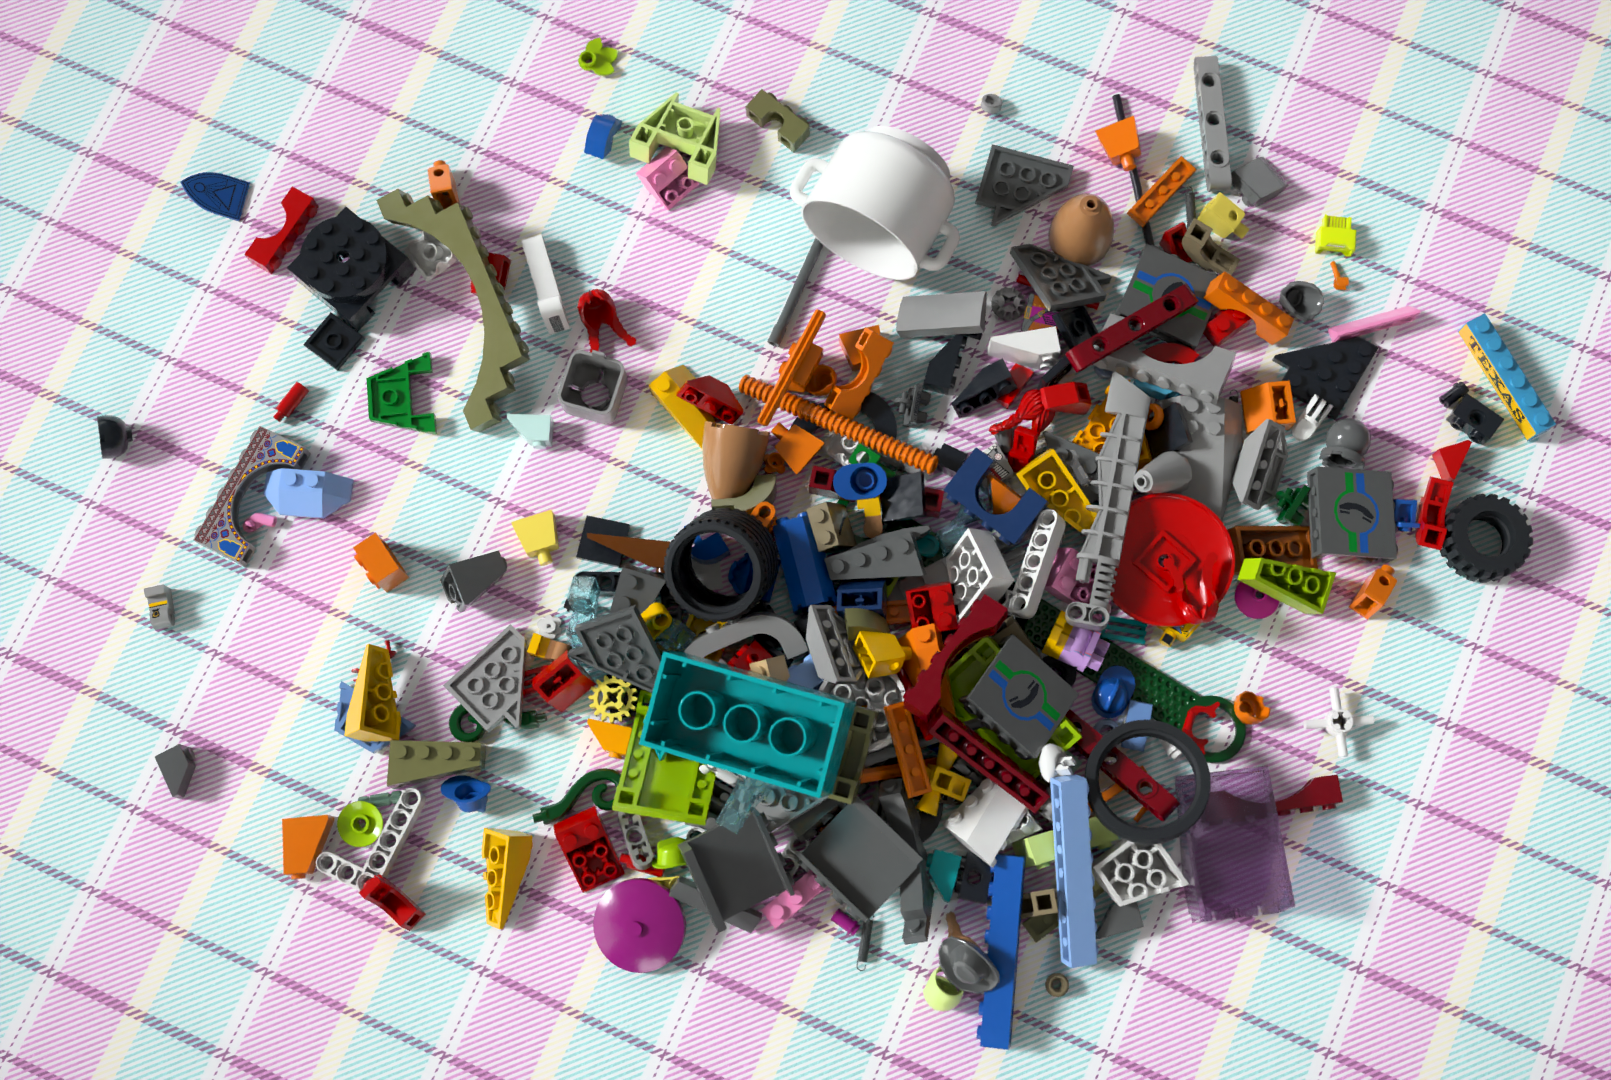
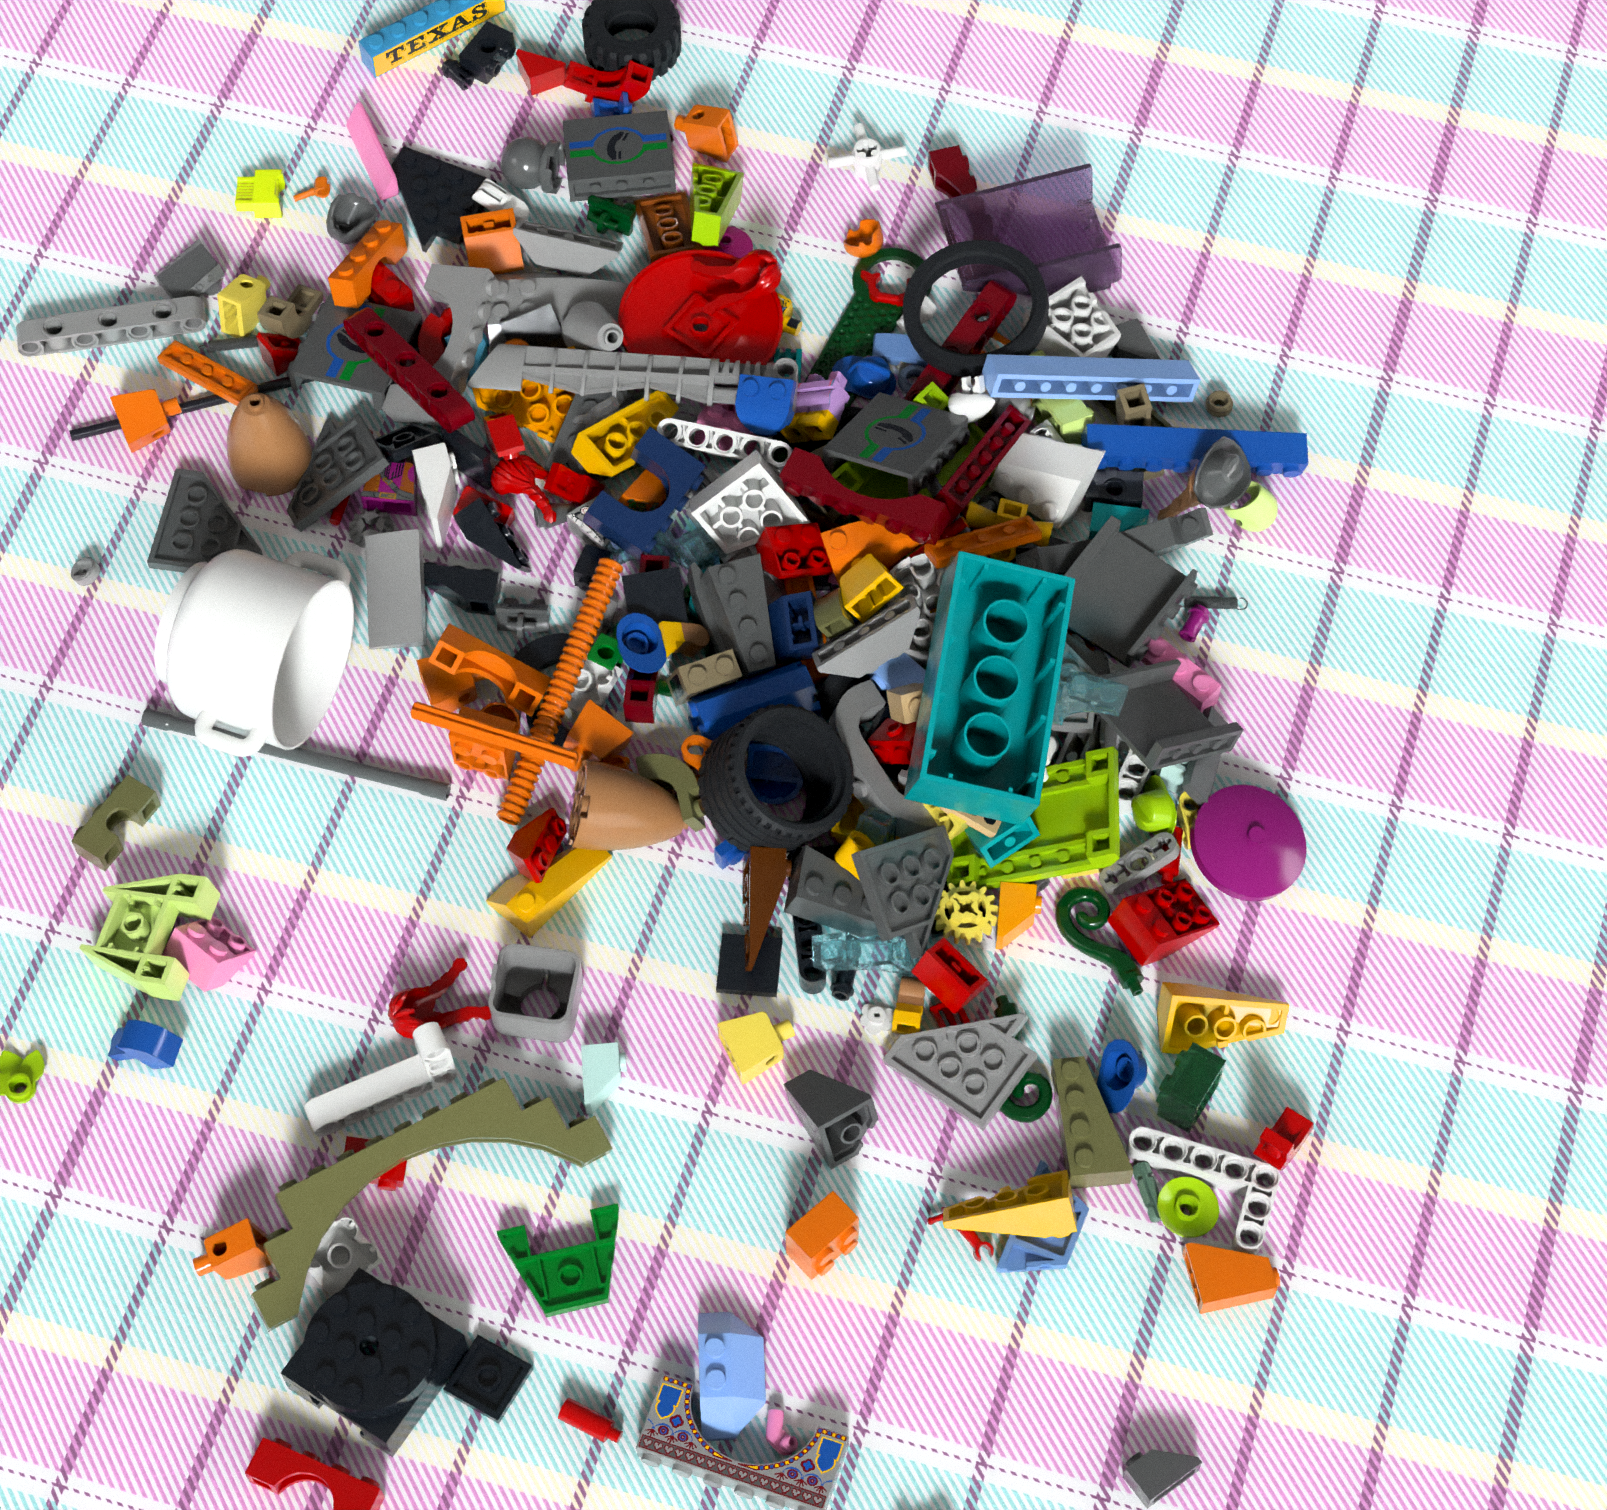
camera: 100 degrees left, 15 degrees down
none -> blue slope [735,374,797,437]
none -> clear green piece [1156,1042,1226,1133]

